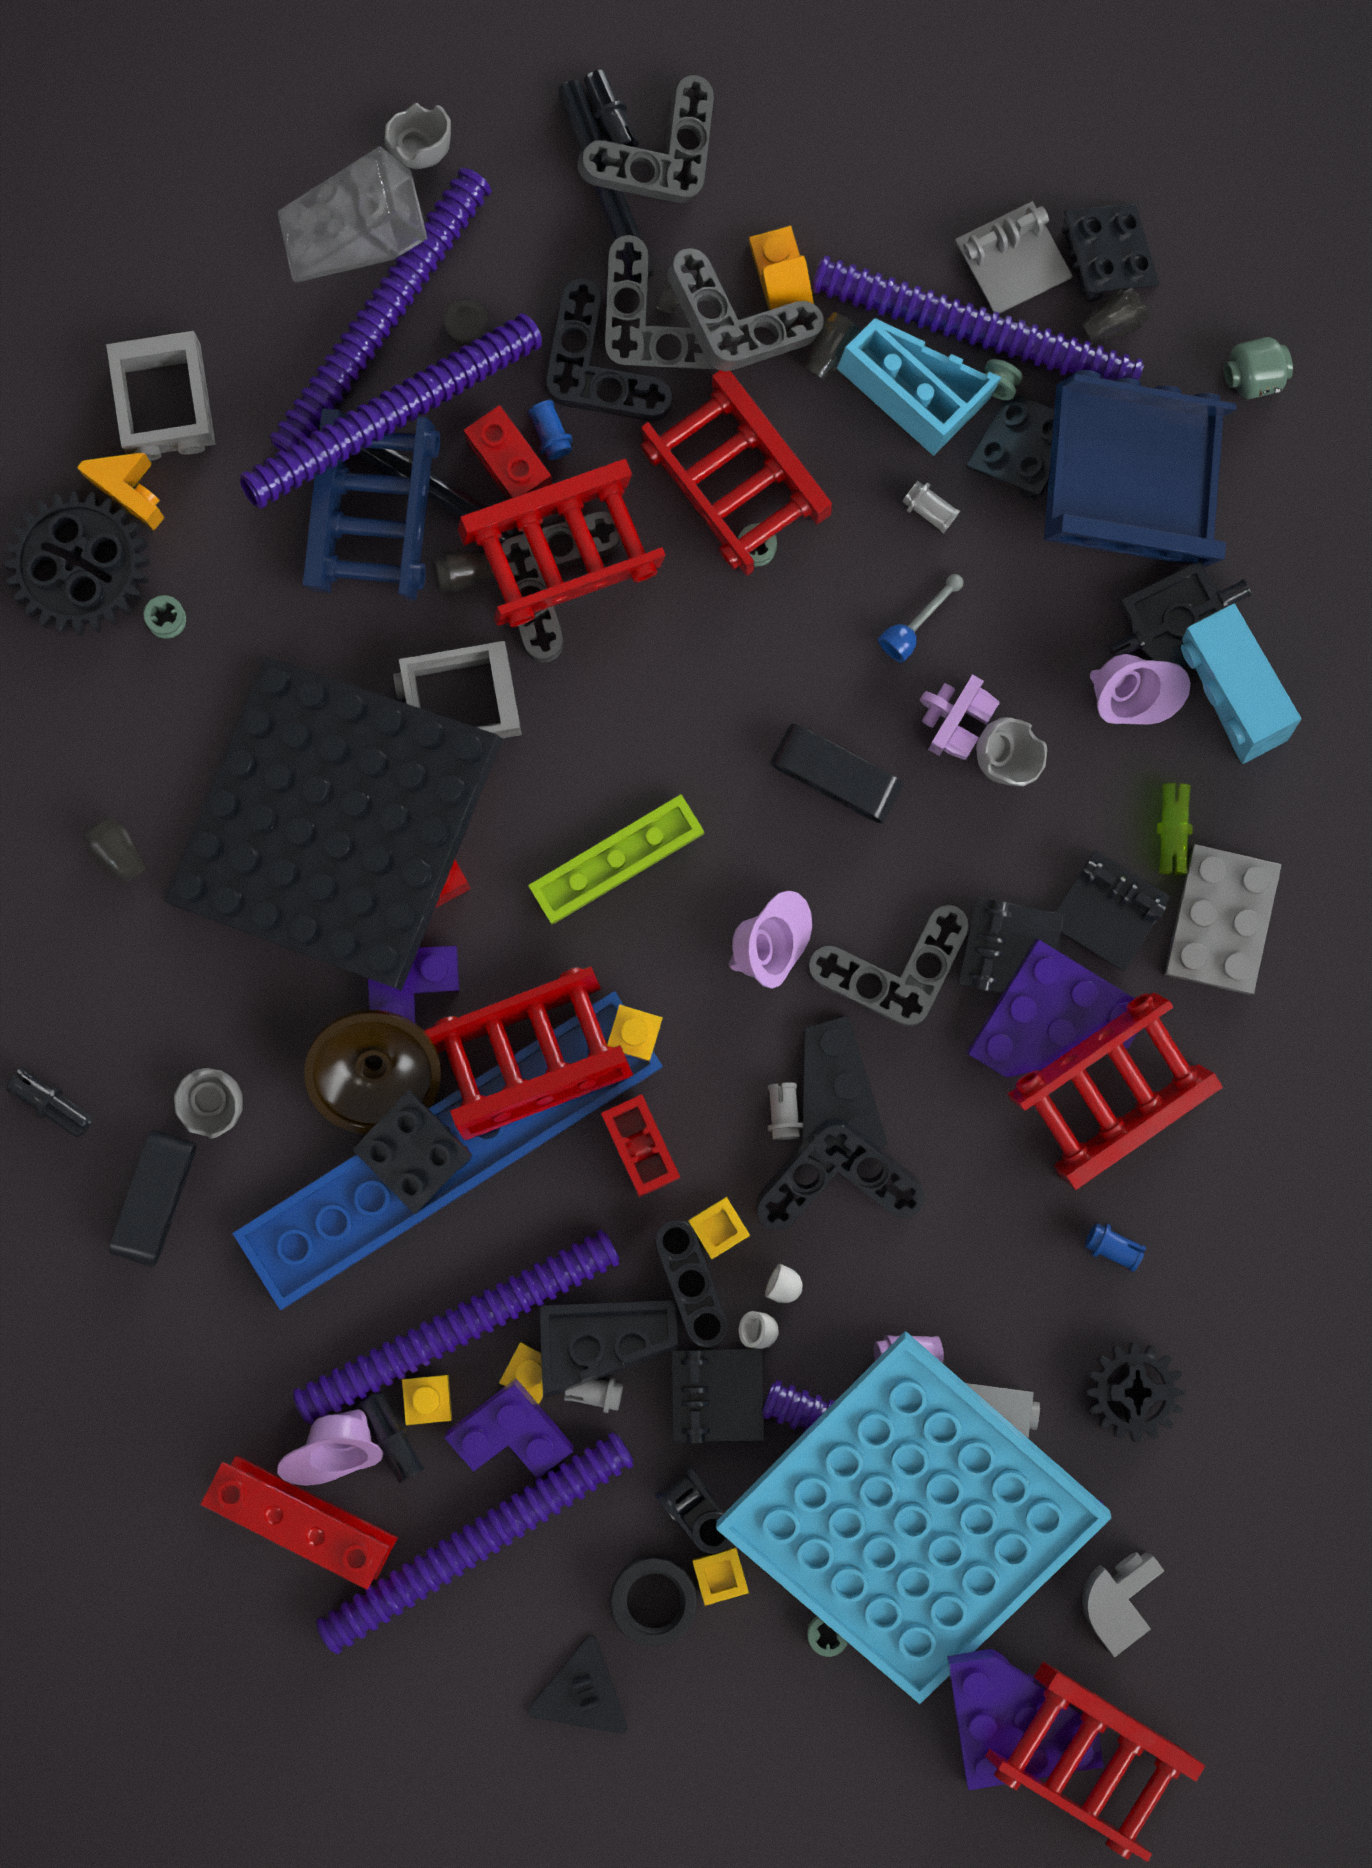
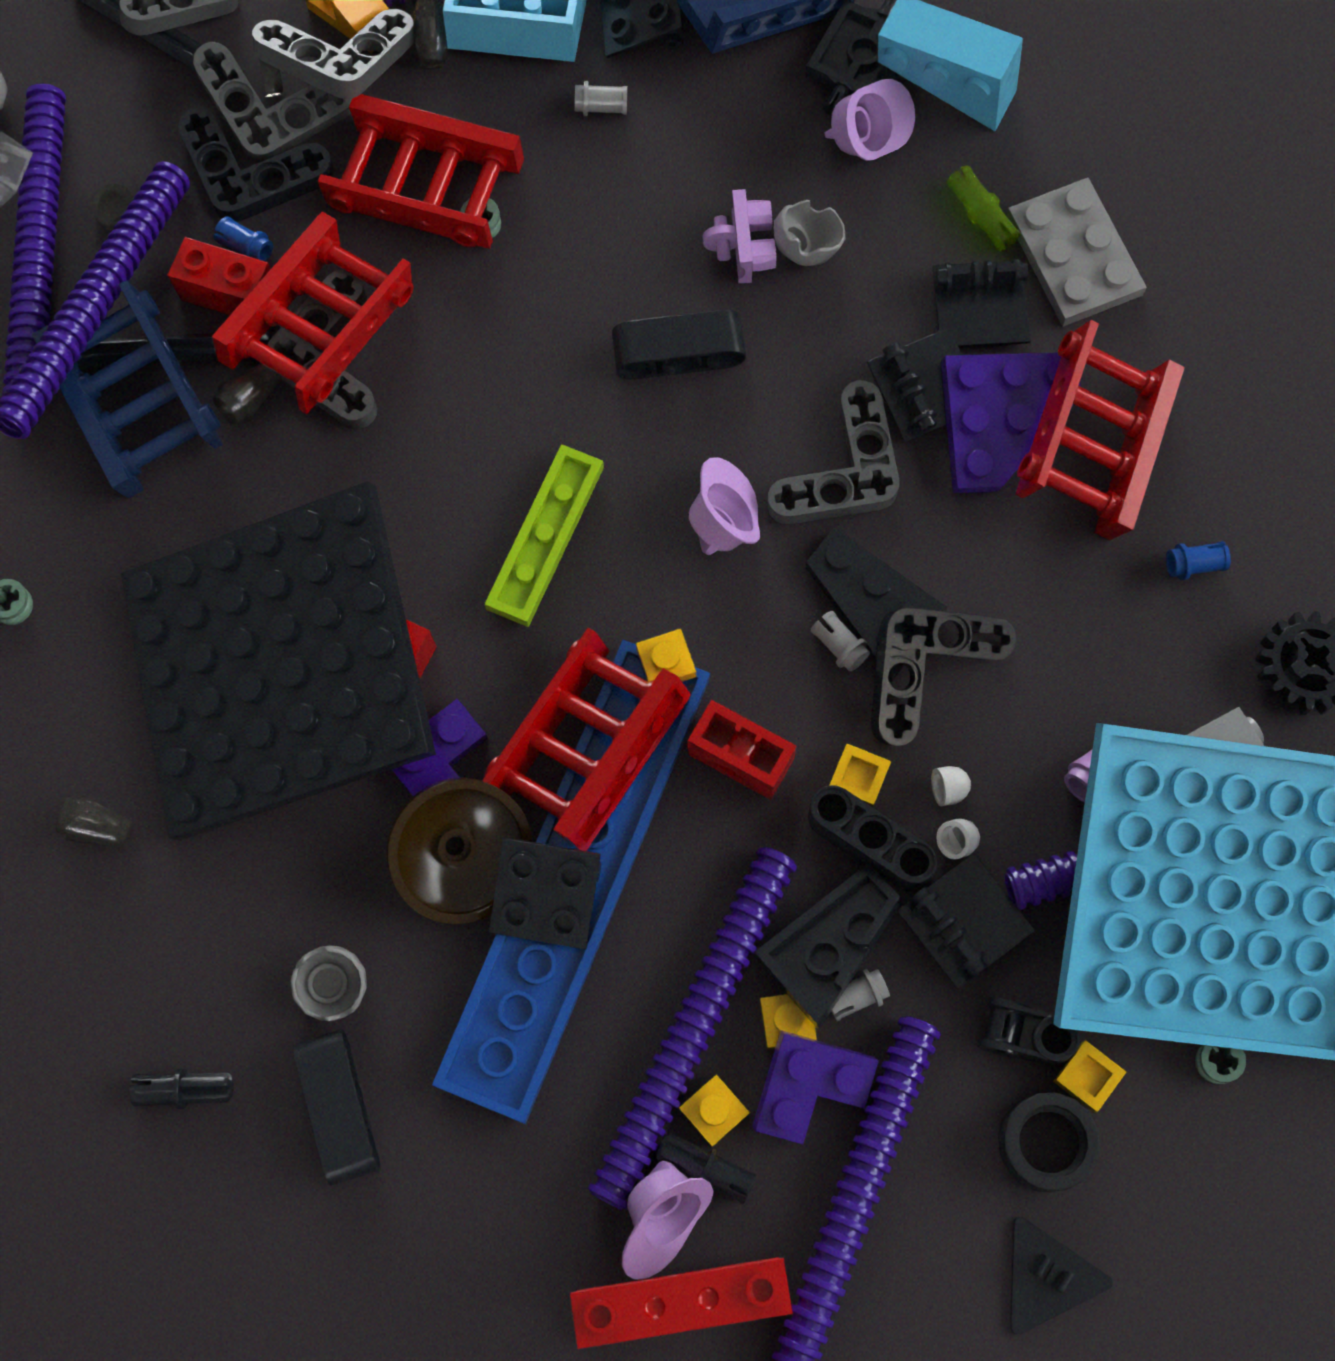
camera: 30 degrees left, 10 degrees down
light grey window [393,641,522,739] -> none
hinge [877,574,964,663] -> none

